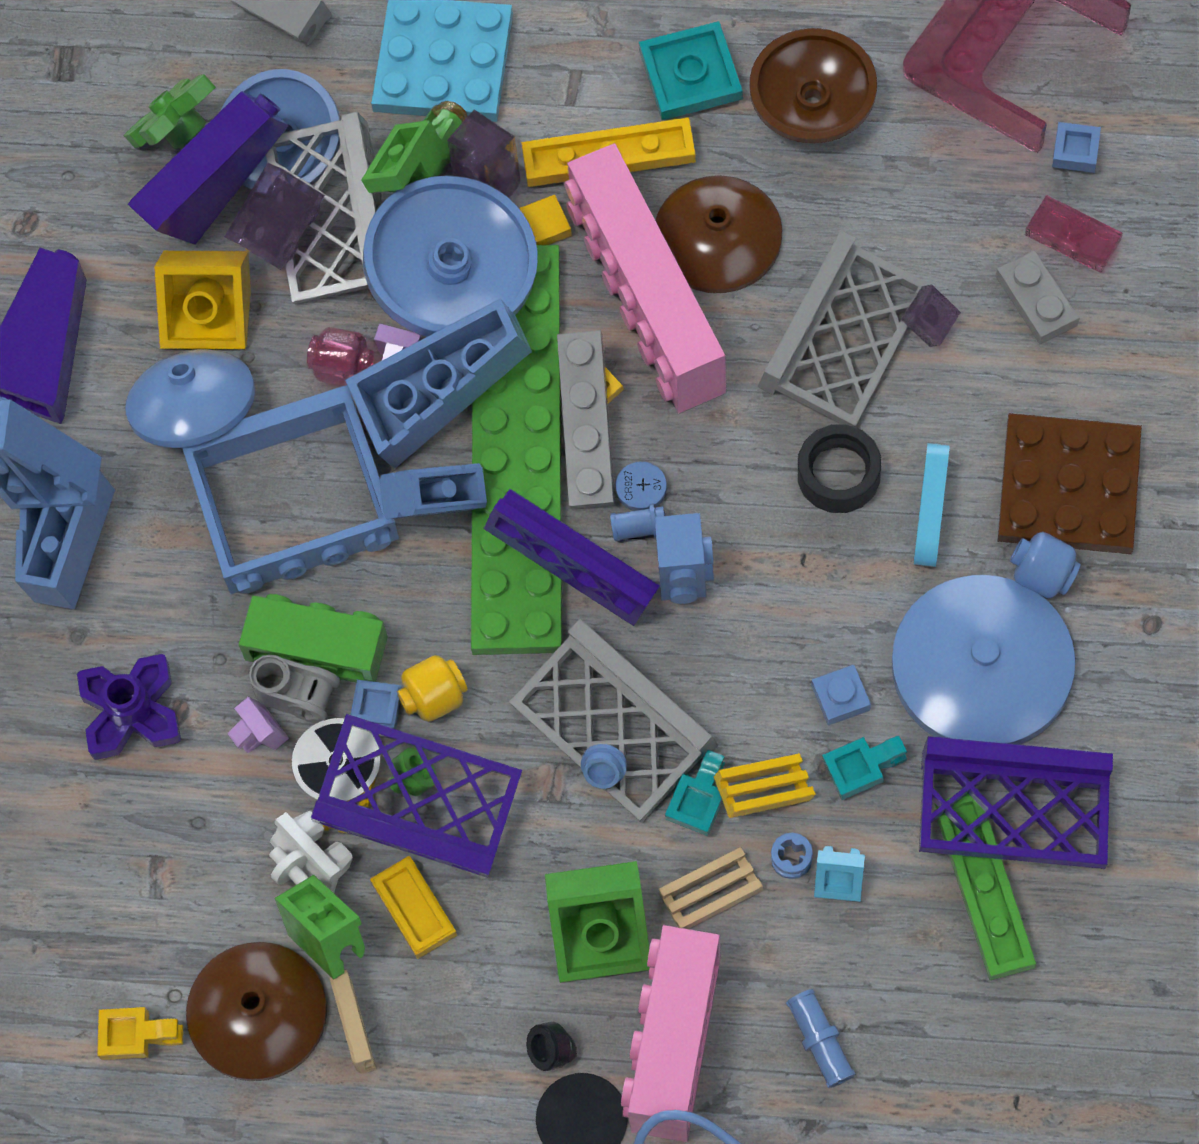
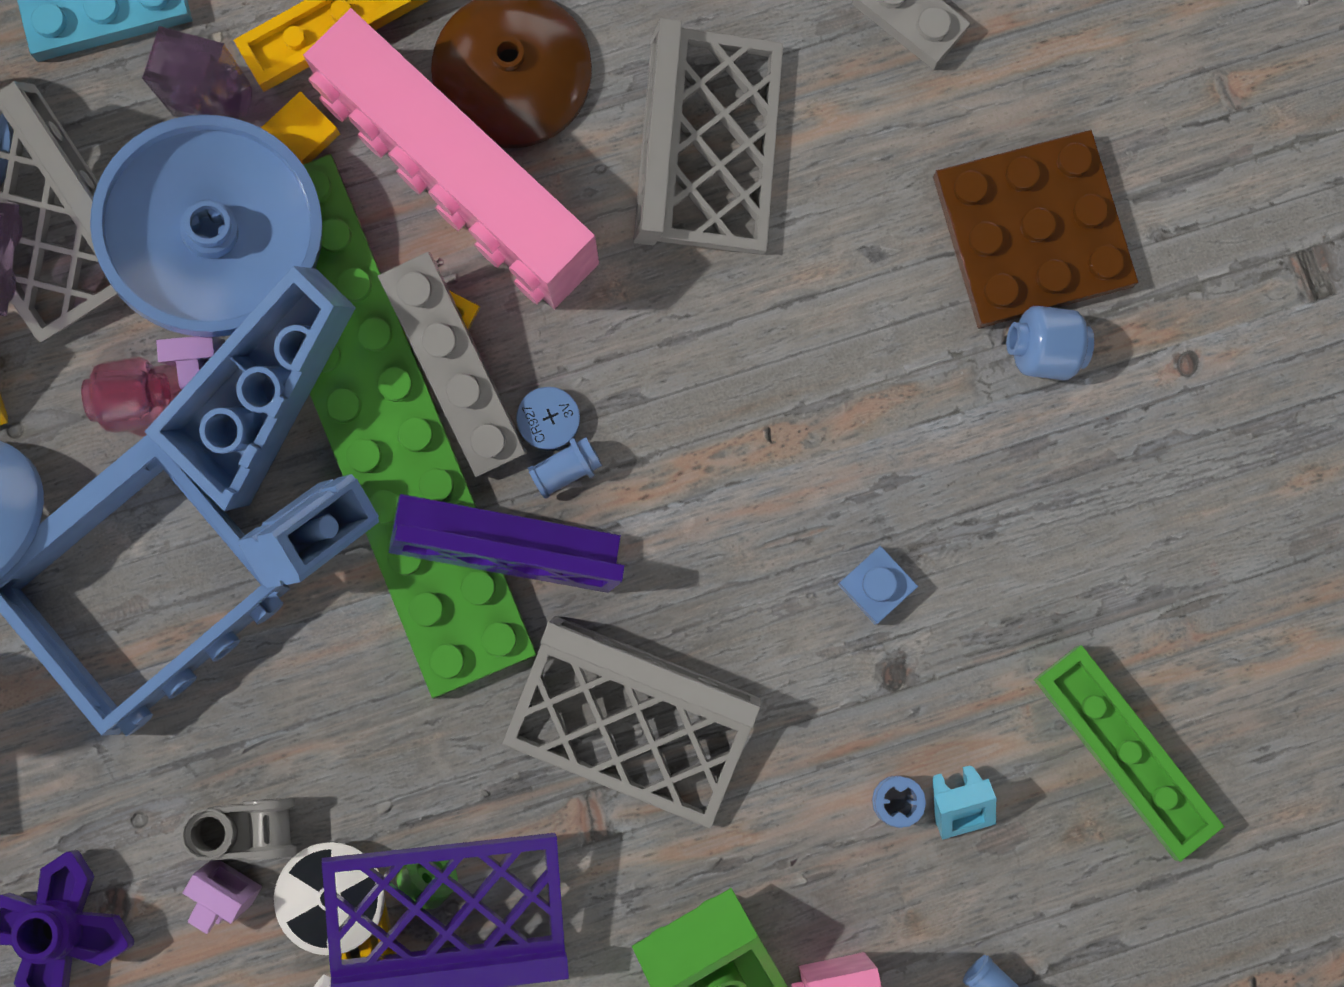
camera: 30 degrees left, 15 degrees up
bright green brick [239,594,388,683] -> none
medium blue tile [350,680,402,729] -> none
bright green plate [361,101,468,193] -> none
yellow head [397,655,468,722] -> none
medium blue plate [581,744,627,789] -> none
medium blue brick [655,513,714,604] -> none
tan tile [659,847,763,929] -> none
teal plate [665,750,725,836] -> none
yellow tile [714,753,816,818] -> none
black tyre [798,424,881,513] -> none
teal plate [822,736,907,800] -> none
medium blue dish [892,575,1075,745] -> none
clear purple plate [901,284,961,347] -> none
medium azure beam [914,443,950,567] -> none
dark purple fence [919,736,1113,869] -> none

